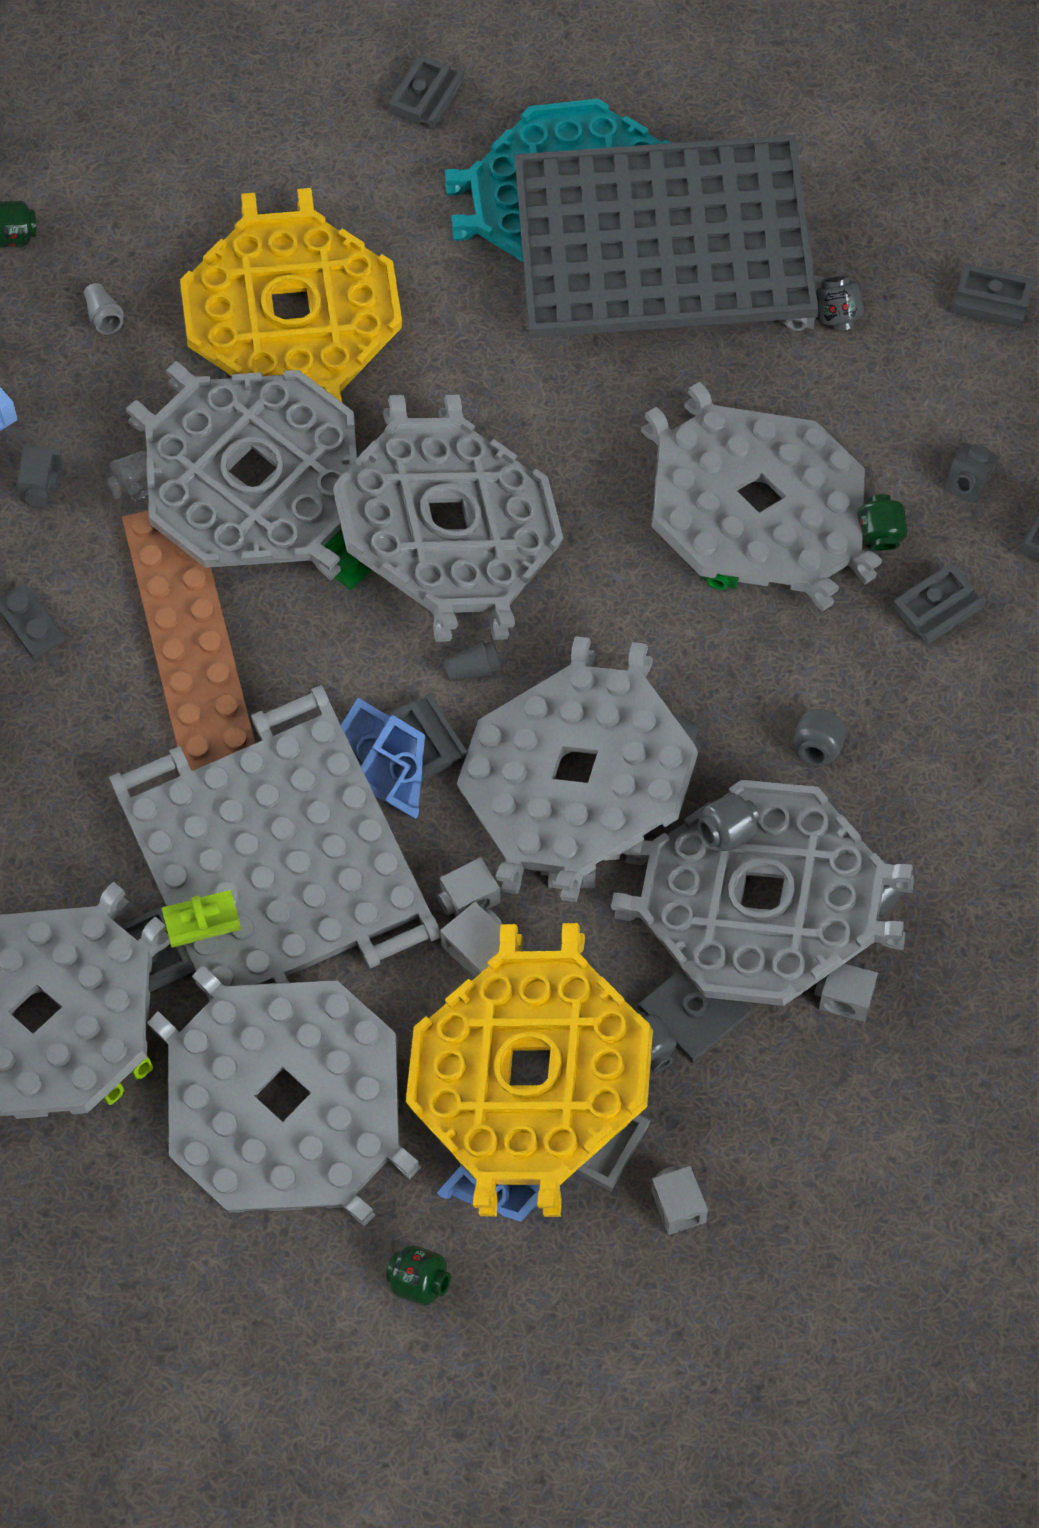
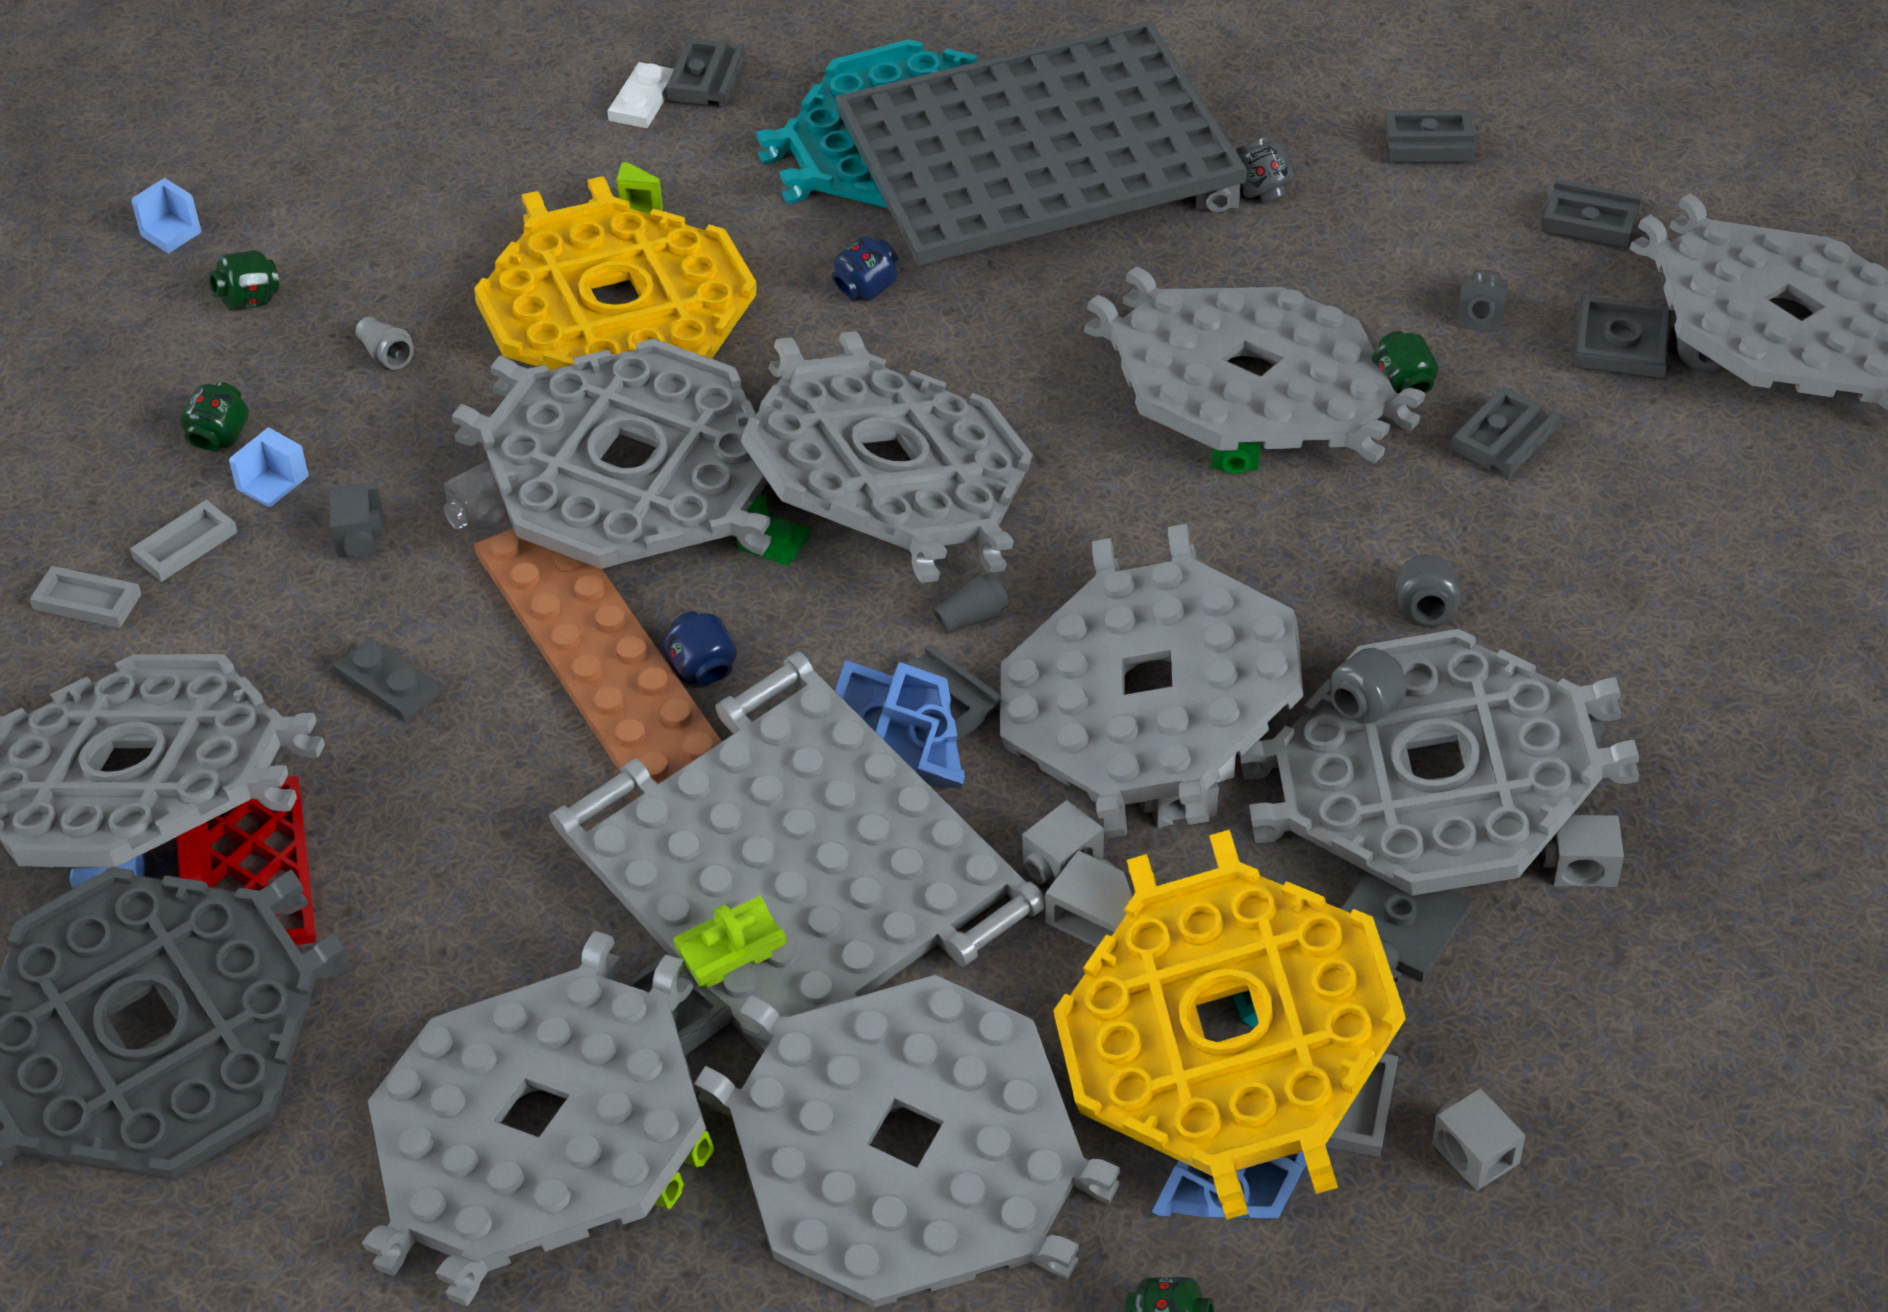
camera: 15 degrees left, 15 degrees down
none -> white plate [608,62,674,128]
none -> lime slope [616,162,663,214]
none -> dark blue head [664,611,737,687]
none -> dark blue head [832,236,898,301]

